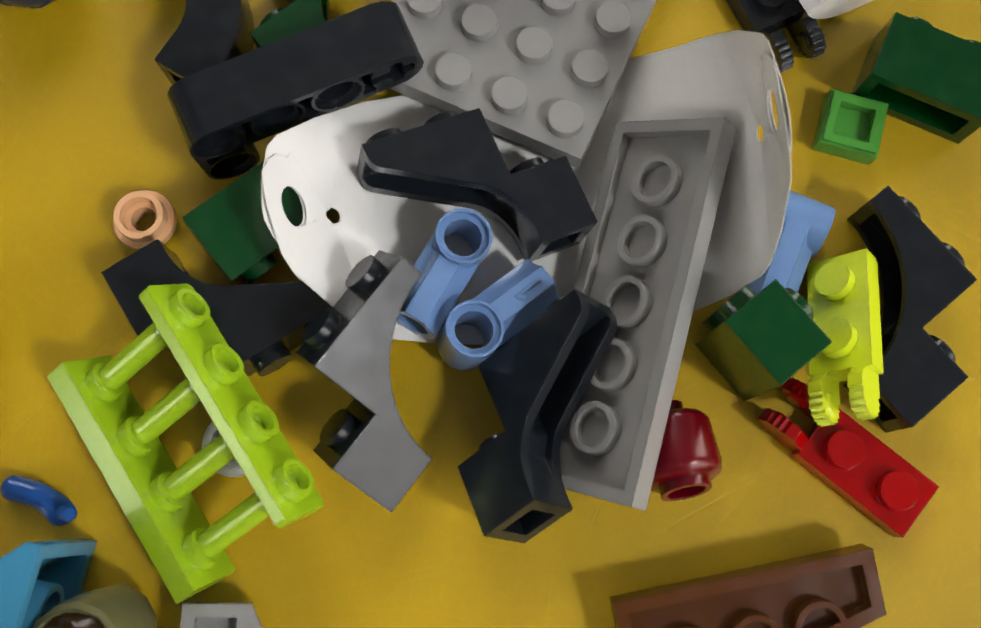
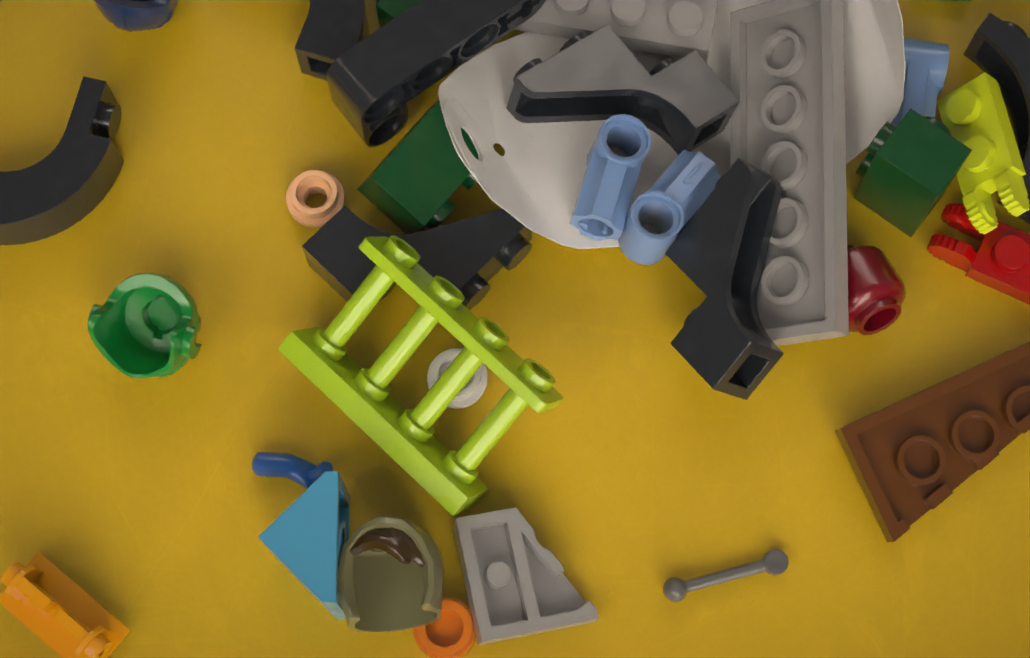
camera: 10 degrees left, 5 degrees down
arch [296,250,432,513] -> none

